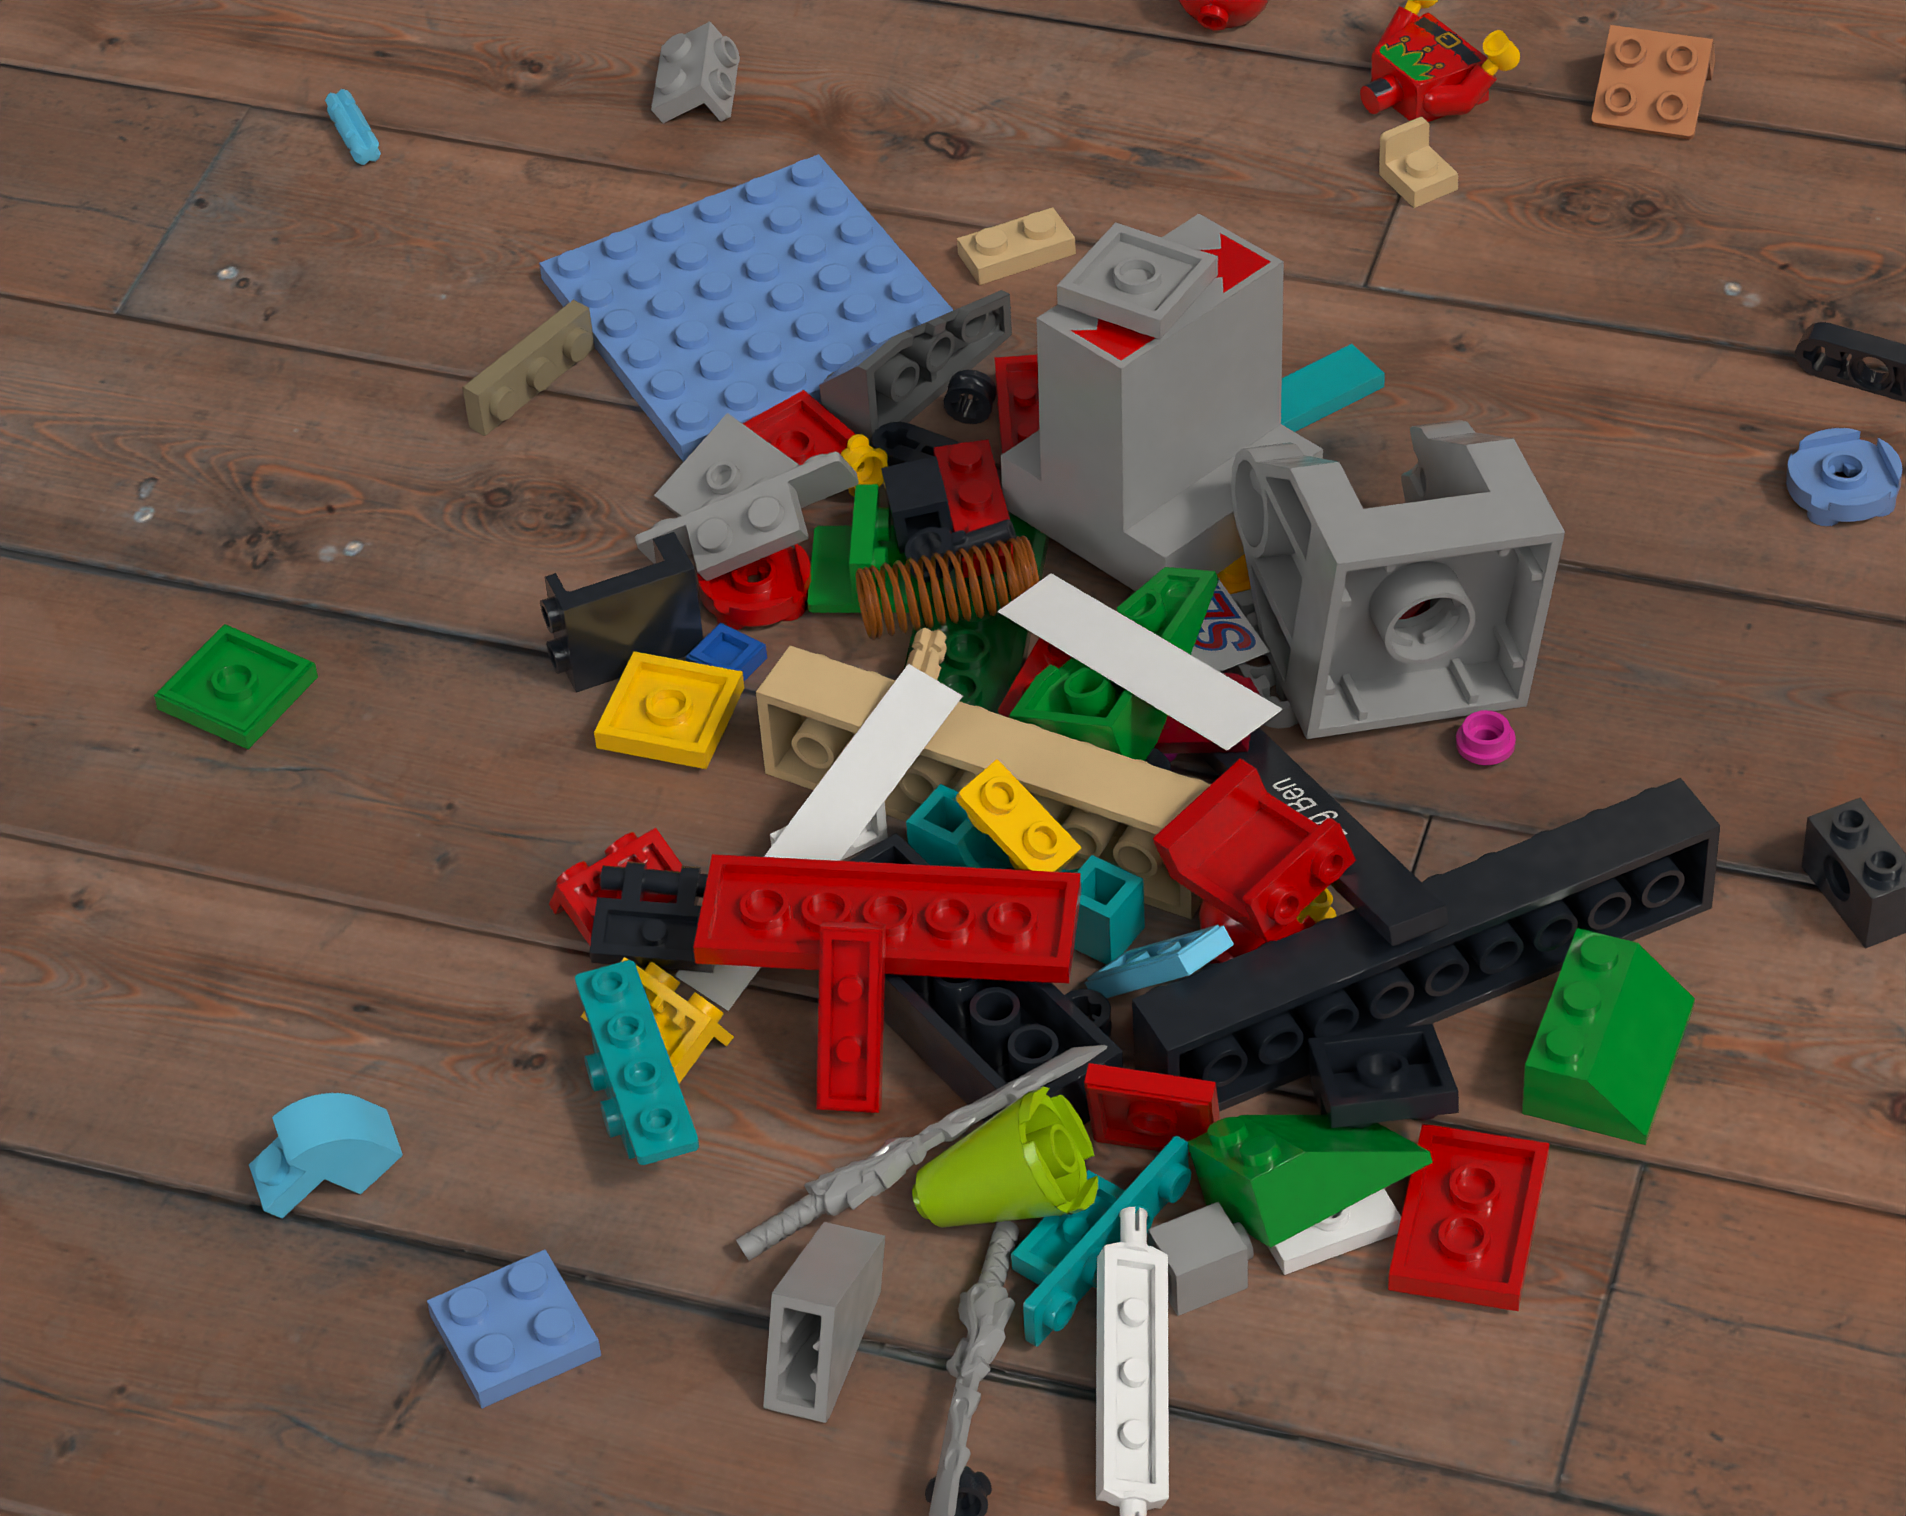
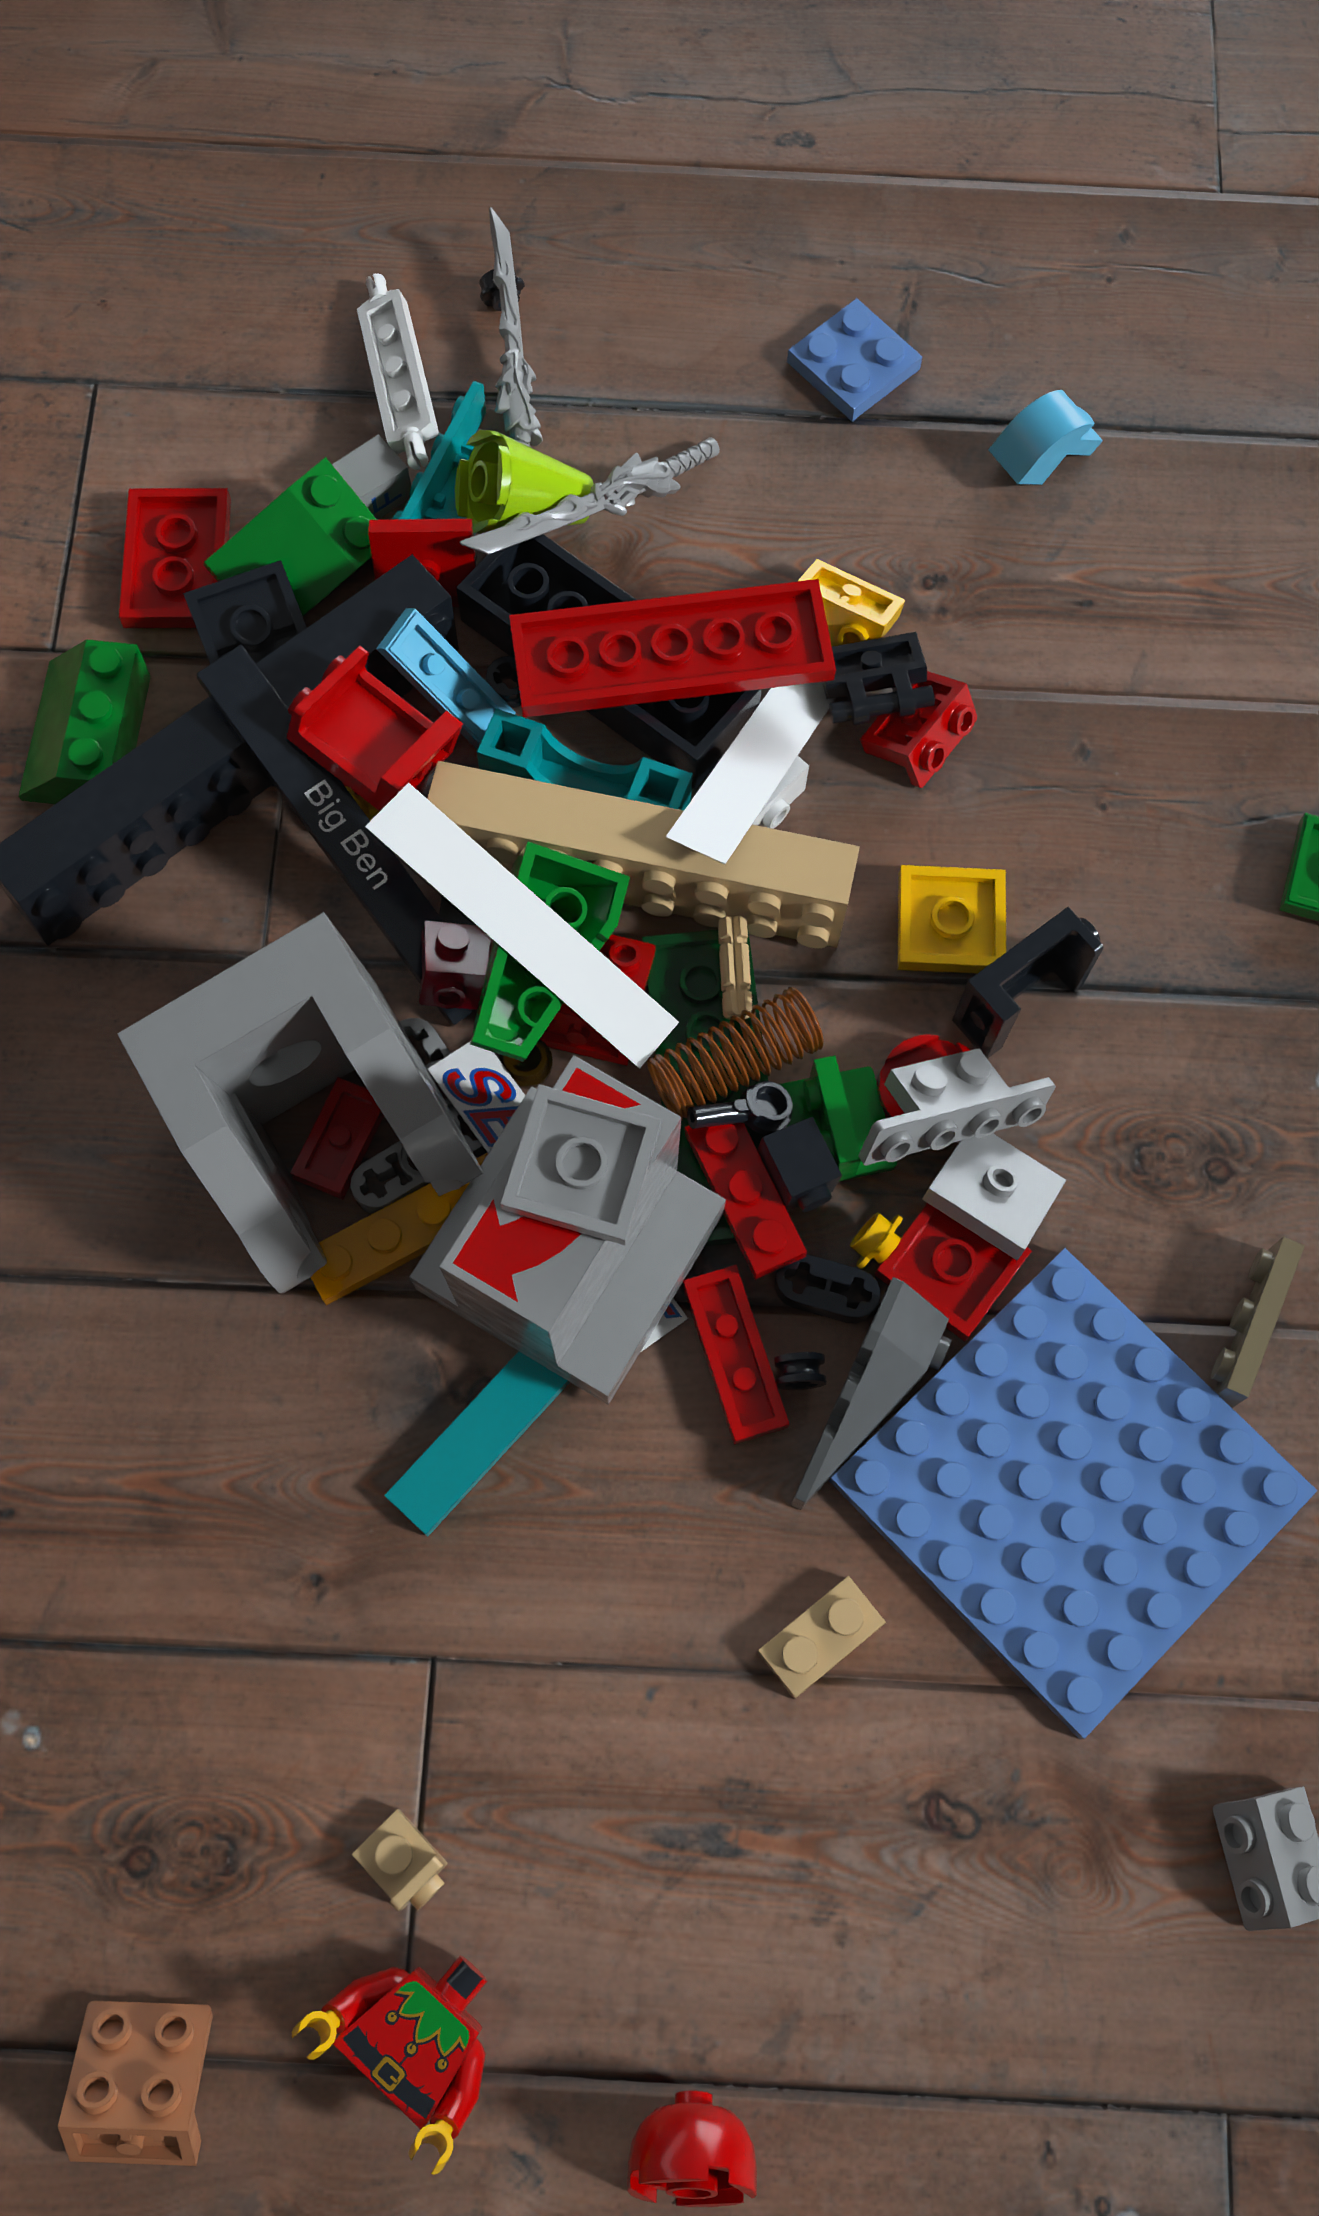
camera: 160 degrees right, 25 degrees up
teal bracket [575,960,699,1165] -> none
blue tile [685,623,767,681] -> none
light grey slope [763,1222,885,1423] -> none
red tile [816,921,886,1113] -> none
yellow bracket [956,759,1082,872] -> none

